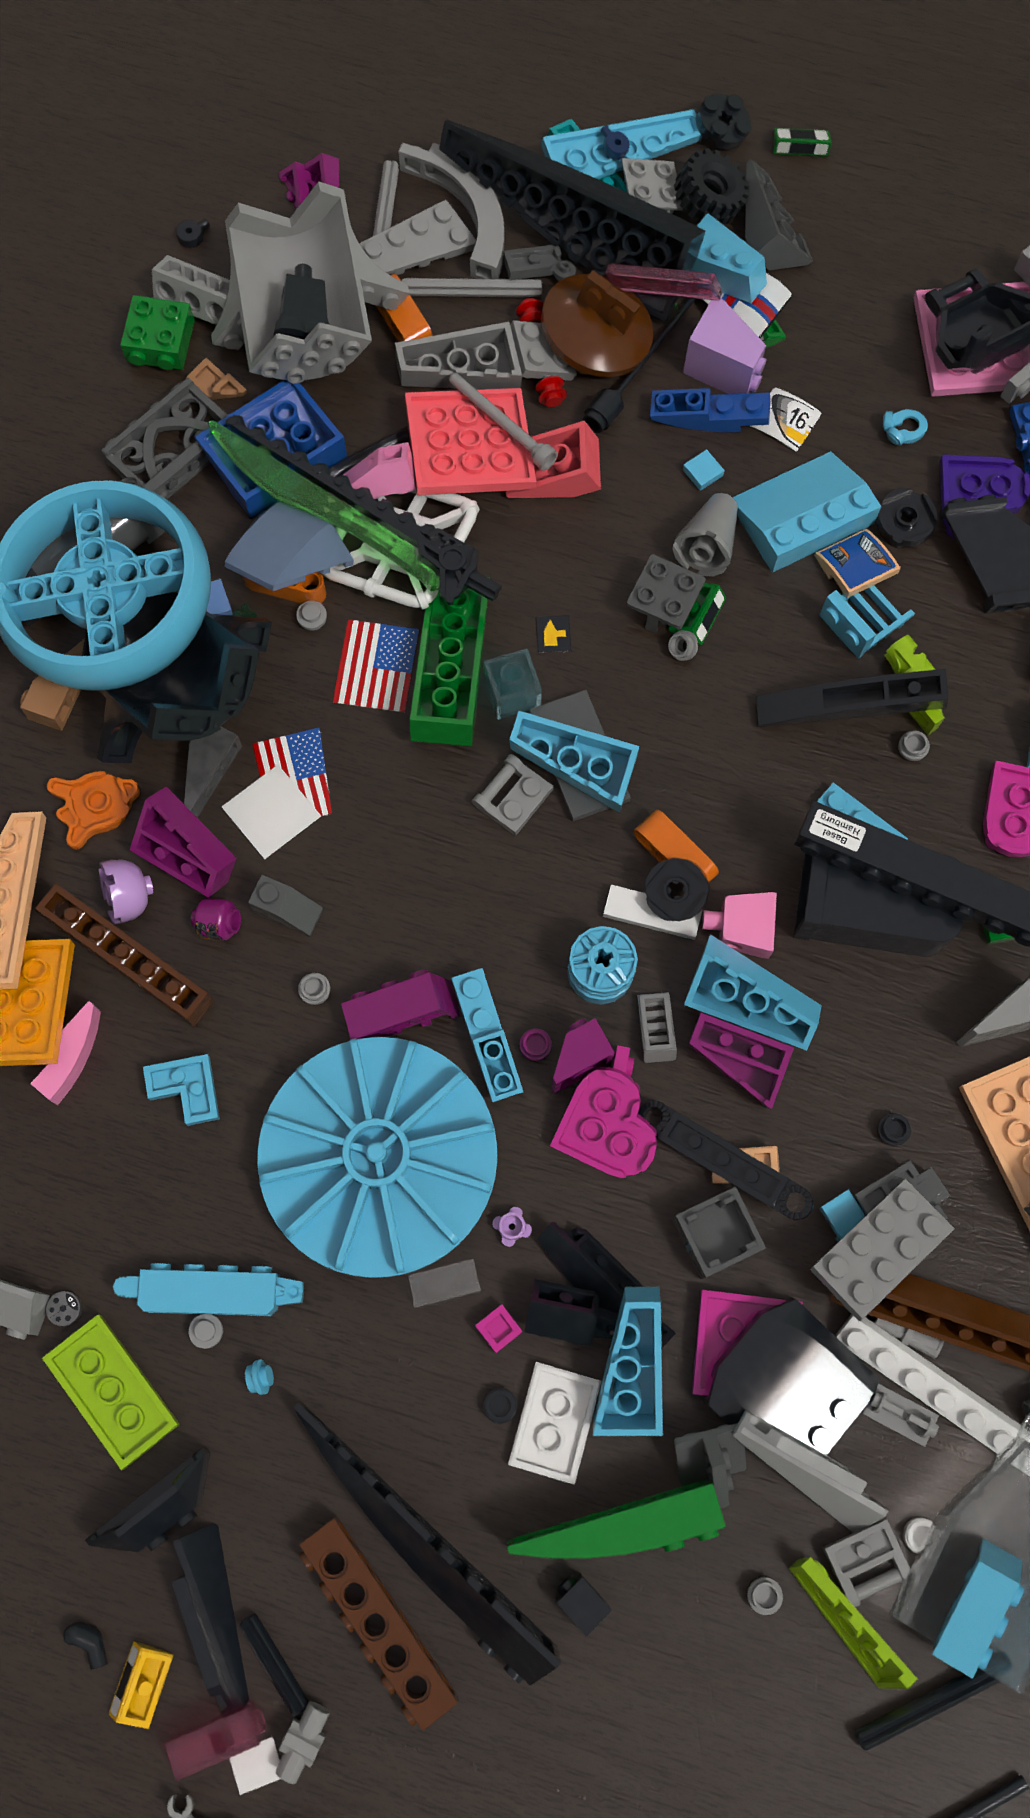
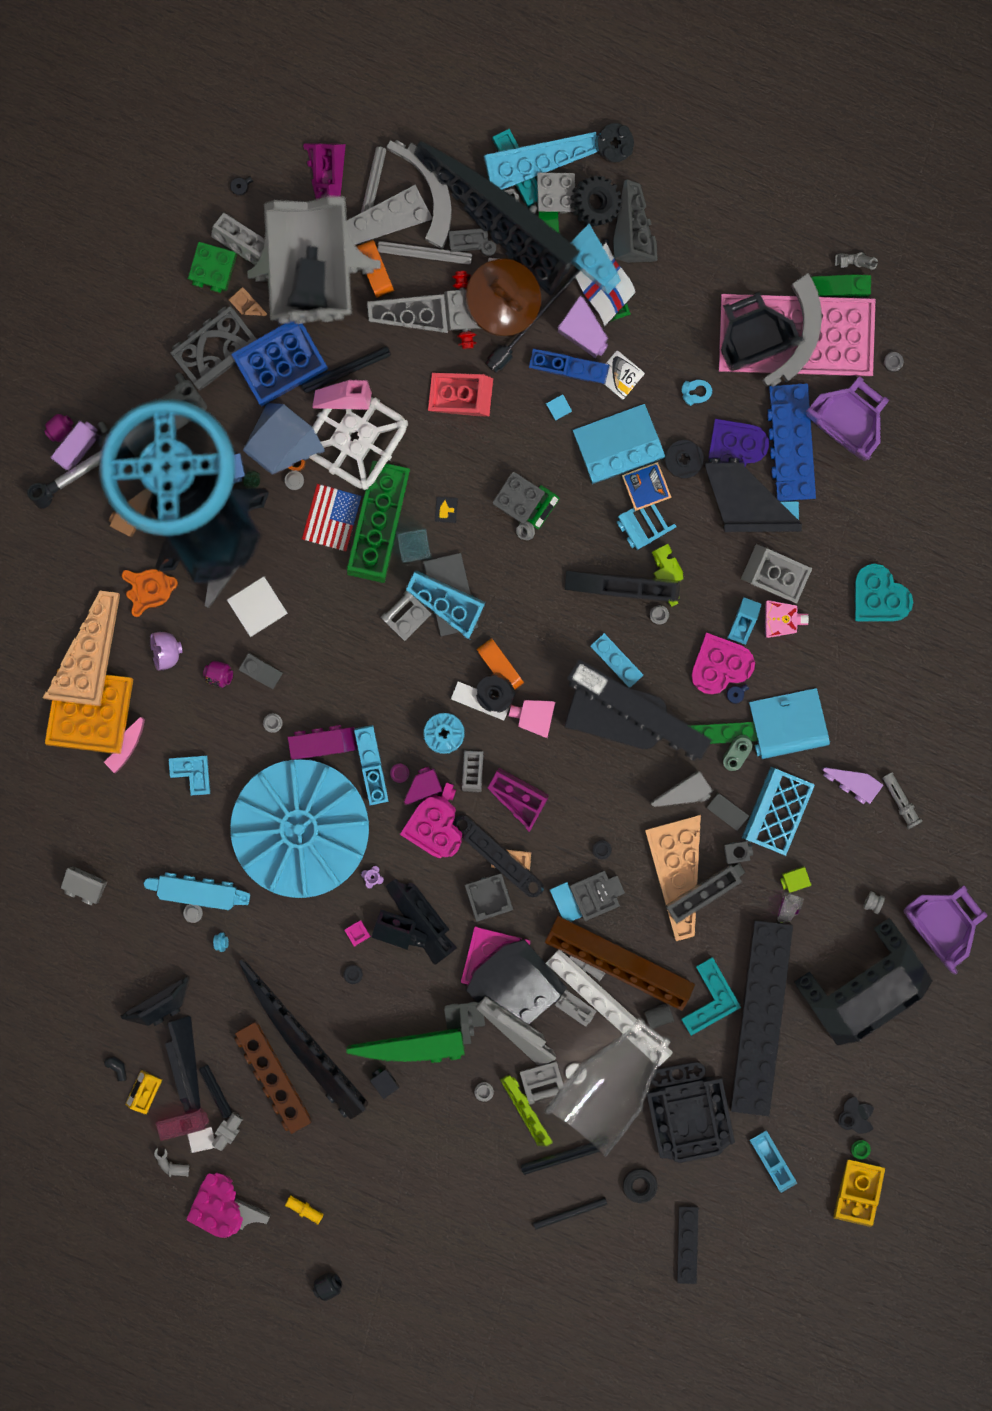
camera: 15 degrees right, 15 degrees up
reddish brown brick [35,883,214,1027] -> none
lime plate [42,1314,180,1470] -> none
flat silver tile [46,1291,83,1326] -> none
magenta wedge [130,786,237,898] -> none
piece [208,415,502,605] -> none
sticker [252,727,332,816] -> none
coral plate [405,388,537,495] -> none
clear panel [408,1259,481,1309] -> none
light grey piece [449,373,558,471] -> none
white tile [508,1362,601,1485] -> none
medium azure wedge [593,1287,663,1436] -> none
dark blue piece [600,125,630,160] -> none
clear pink tile [606,264,723,301] -> none
light grey cone [672,493,738,576] -> none
medium azure wedge [684,934,822,1051] -> none
slope [773,128,831,156] -> none
light grey plate [810,1179,954,1322] -> none
medium azure wedge [932,1538,1025,1679] -> none

